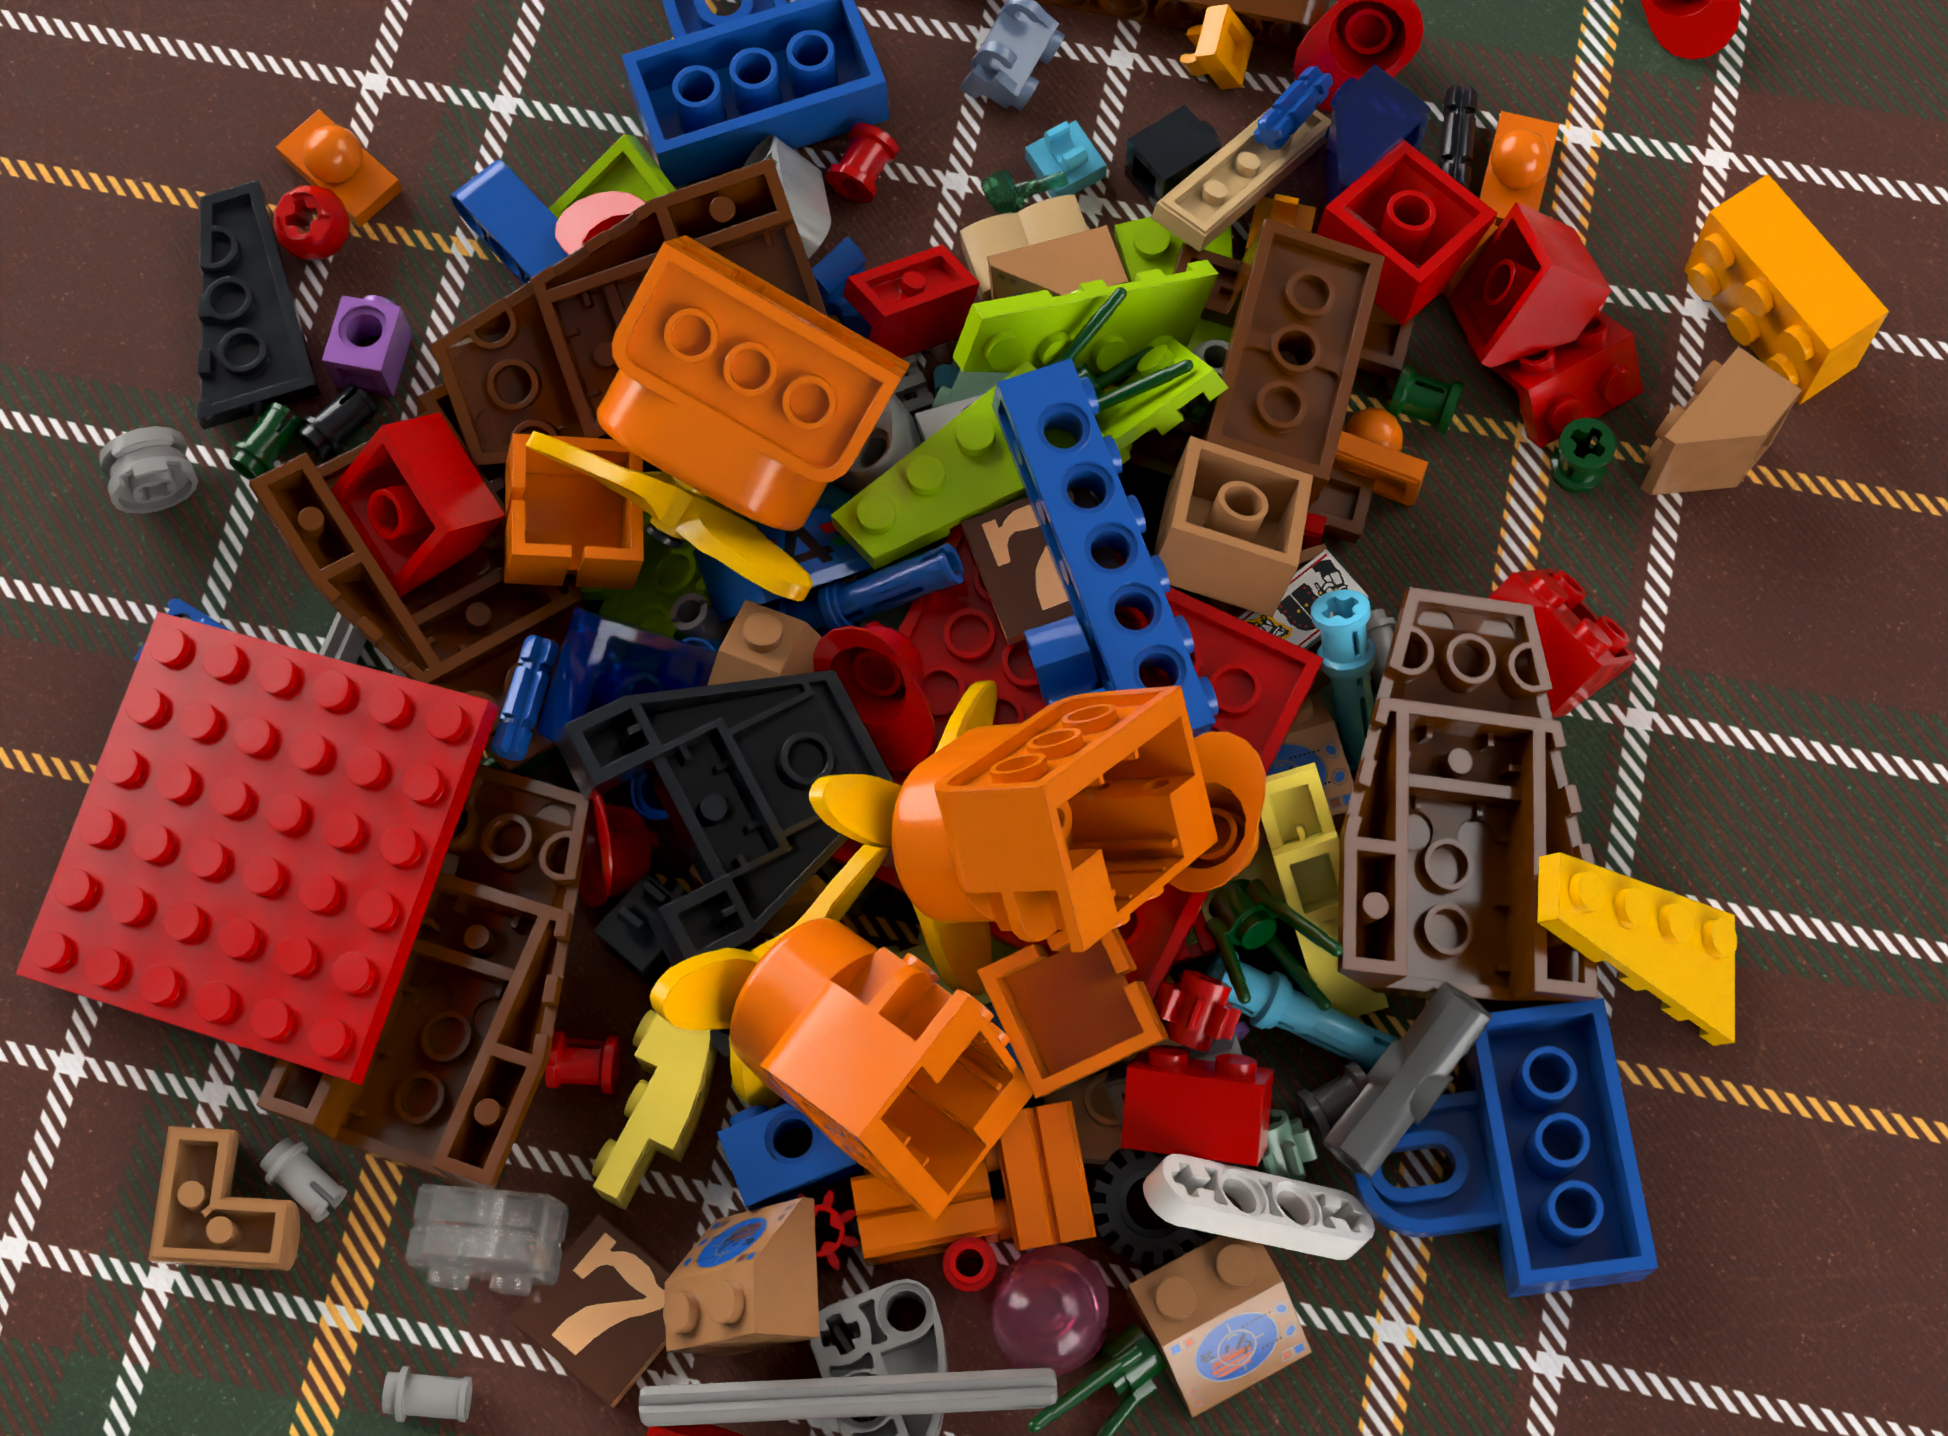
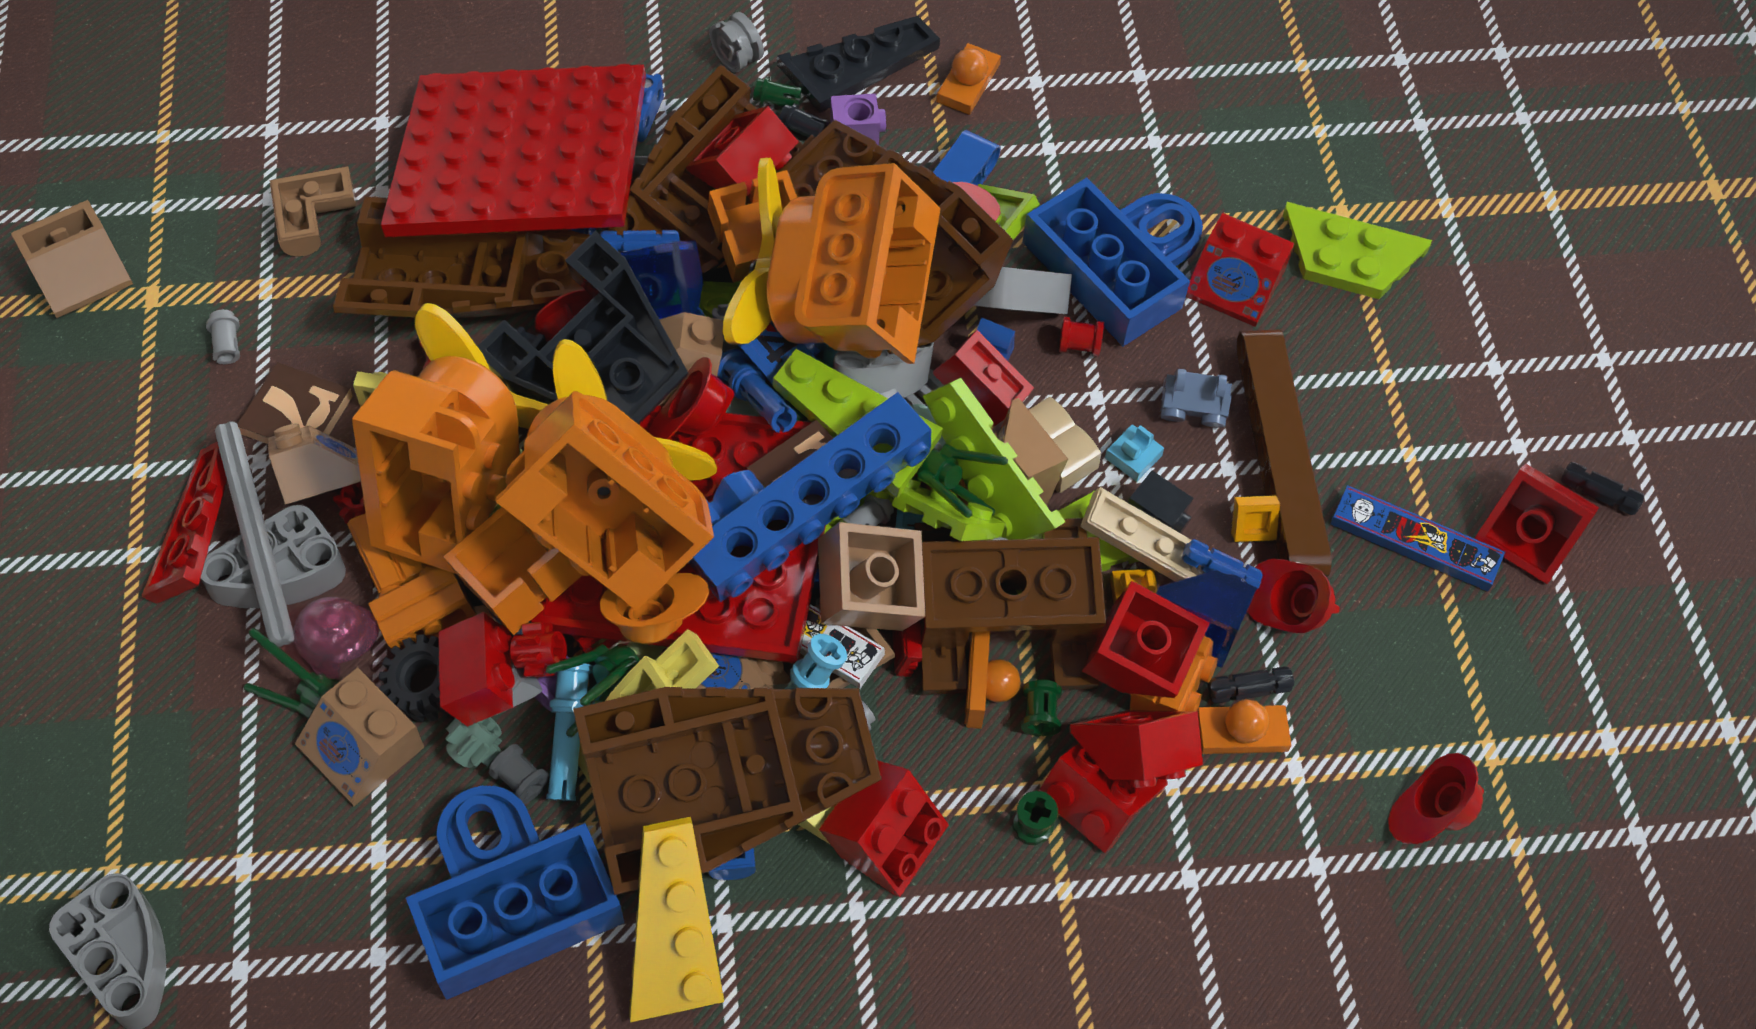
camera: 65 degrees right, 10 degrees down
light grey pin [260,1137,347,1223] -> none
red piece [273,185,350,260] -> none
clear brick [405,1184,569,1296] -> none
red pin [943,1237,997,1292] -> none
clear green hand [981,170,1069,214] -> none
white beam [1143,1154,1375,1260] -> none
dark grey piece [1323,981,1493,1180] -> none
medium nougat slope [1640,346,1802,495] -> none
light orange brick [1684,174,1889,405] -> none

